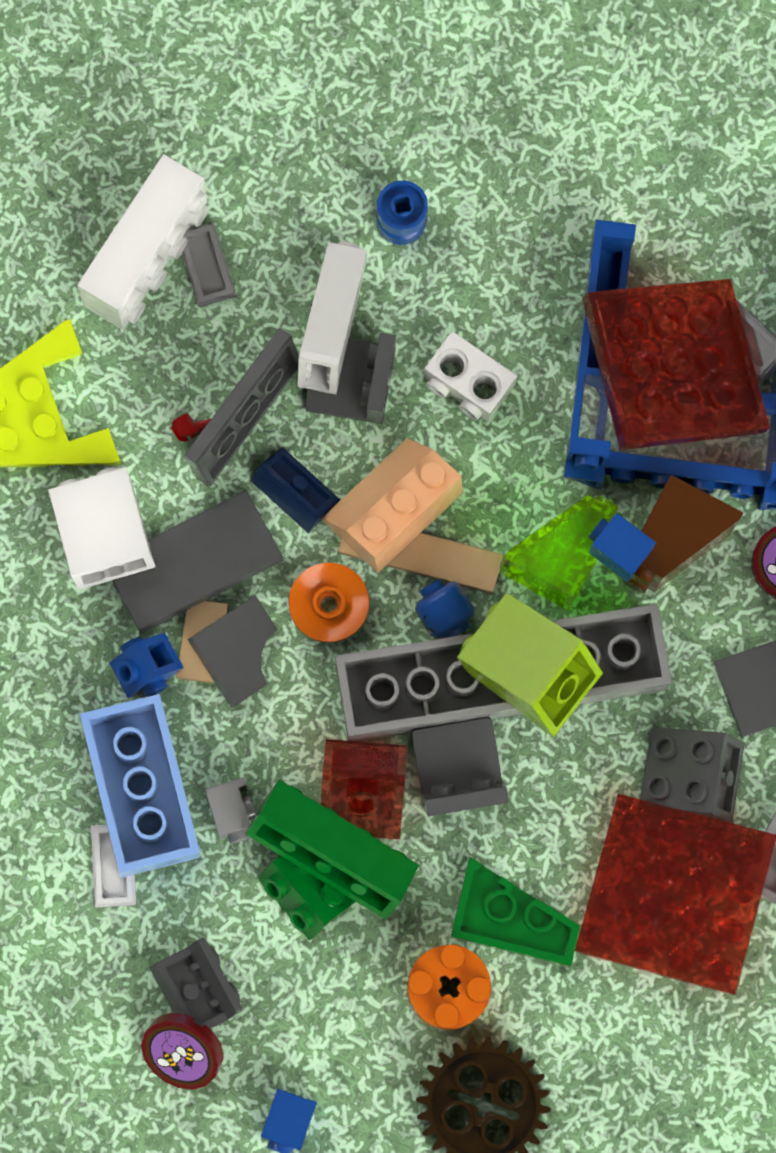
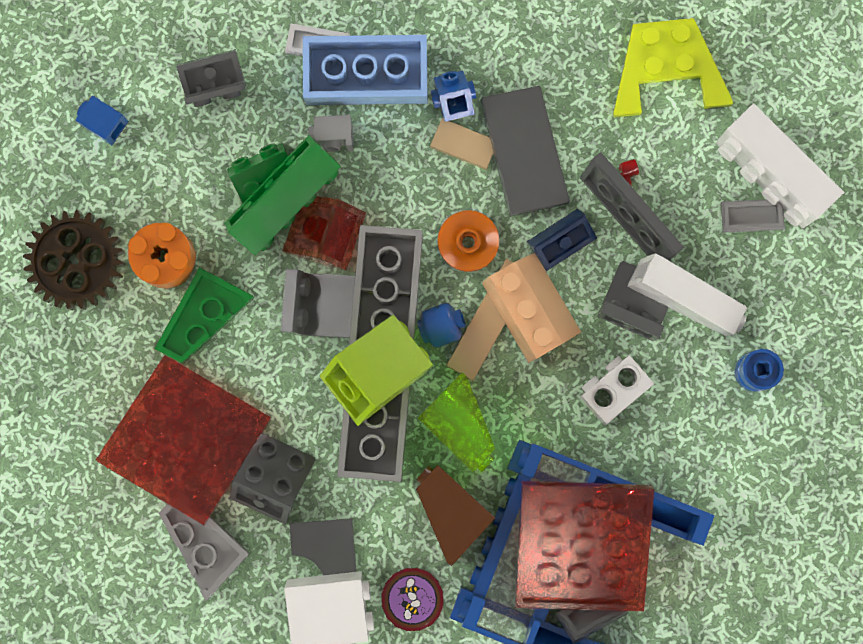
camera: 115 degrees right, 5 degrees up
white brick [48,467,156,590] -> none
tile [141,1013,224,1090] -> none
dark grey tile [187,595,277,707] -> none
blue brick [588,513,656,582] -> none

